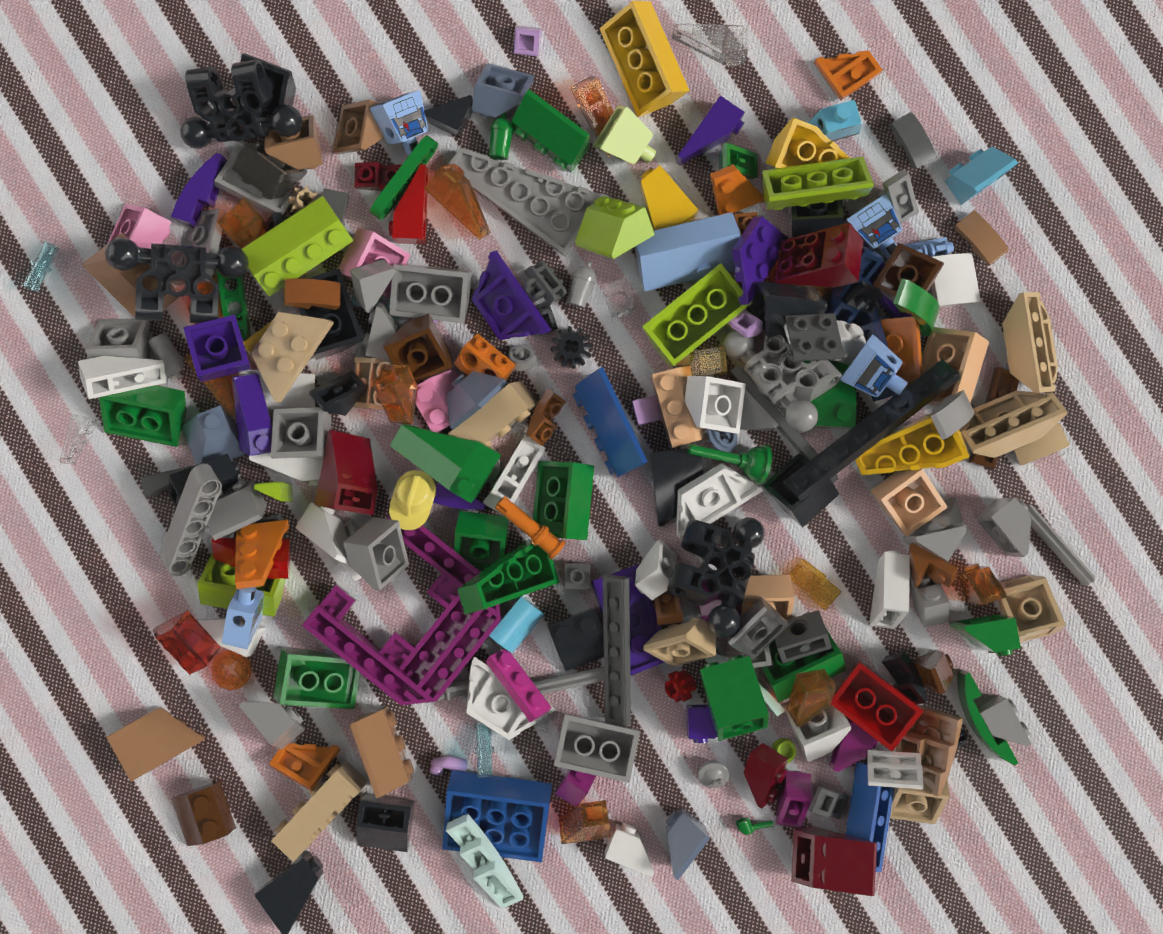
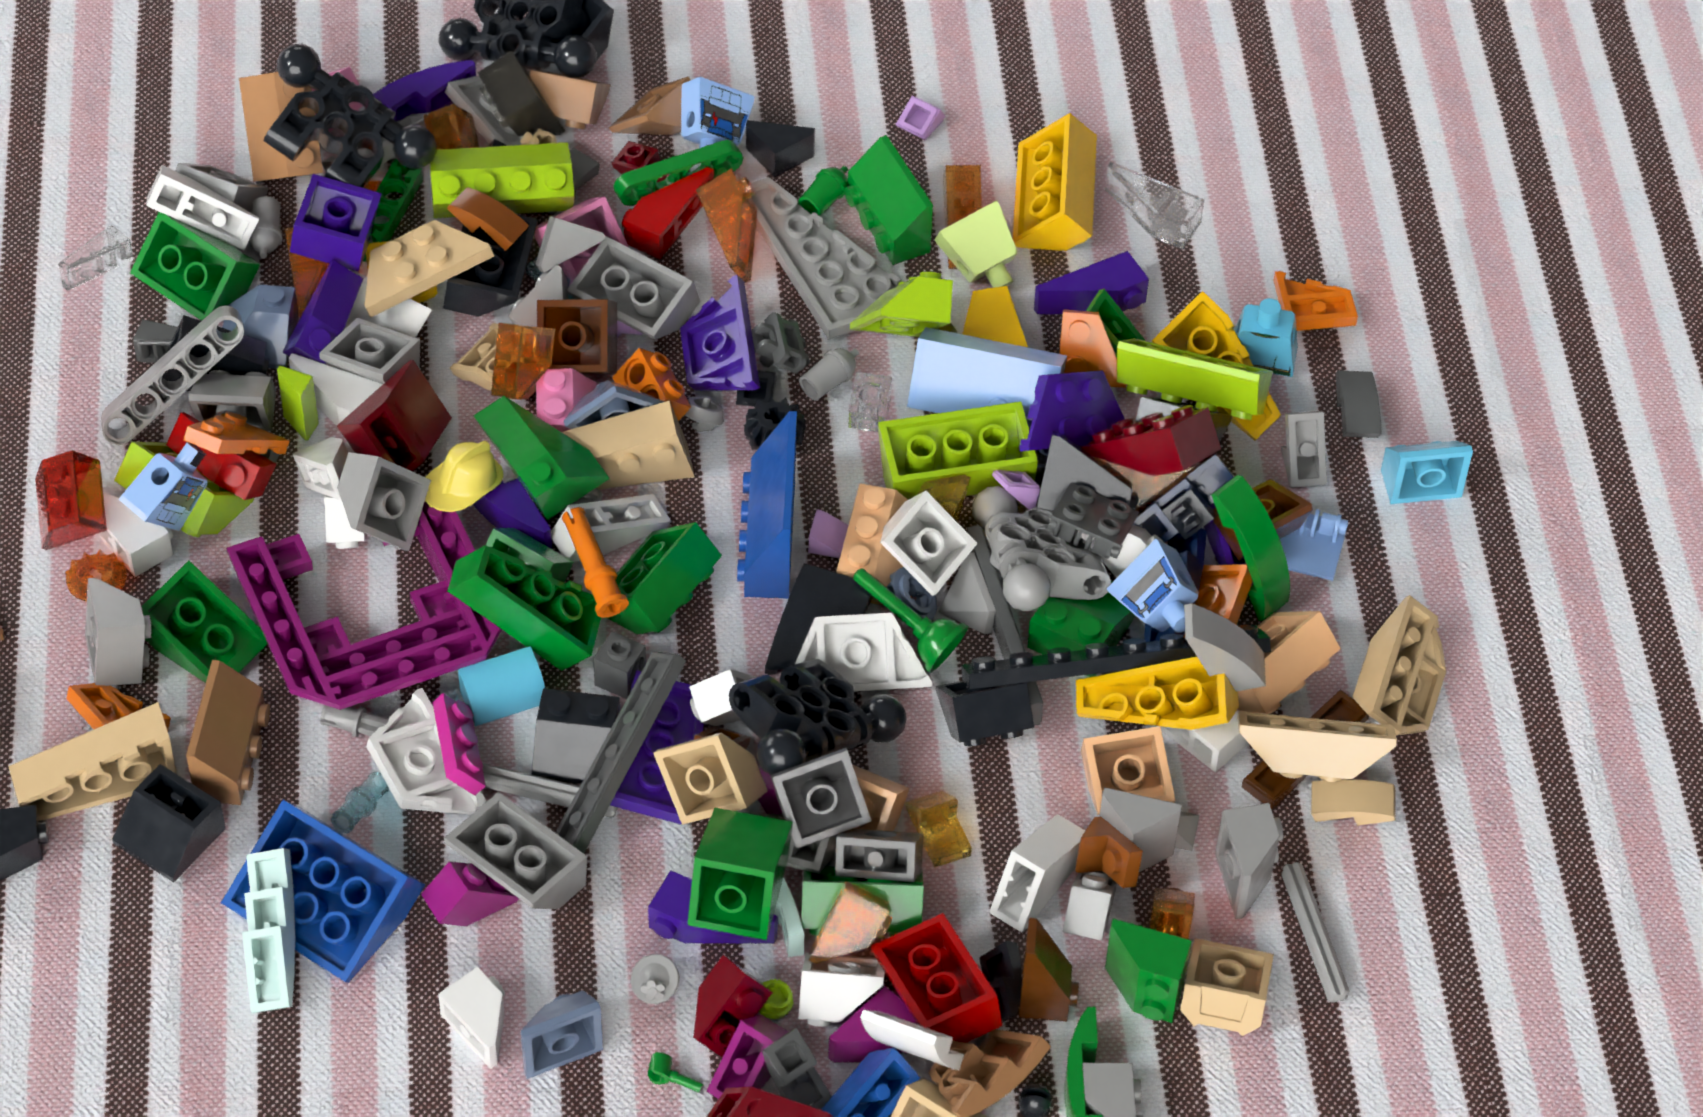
camera: 25 degrees right, 35 degrees down
clear light blue pin [22,241,60,293] -> none
black slope [309,370,367,416] -> none
lavender arm [430,756,468,775] -> none
sand blue slope [472,63,535,117] -> none
dark orange slope [527,388,566,446] -> none
clear orange slope [559,800,612,844] -> none
red gear [665,670,696,703] -> none
torso [843,194,902,259] -> none
white slope [931,253,981,307] -> none
medium nougat slope [955,210,1009,266] -> none

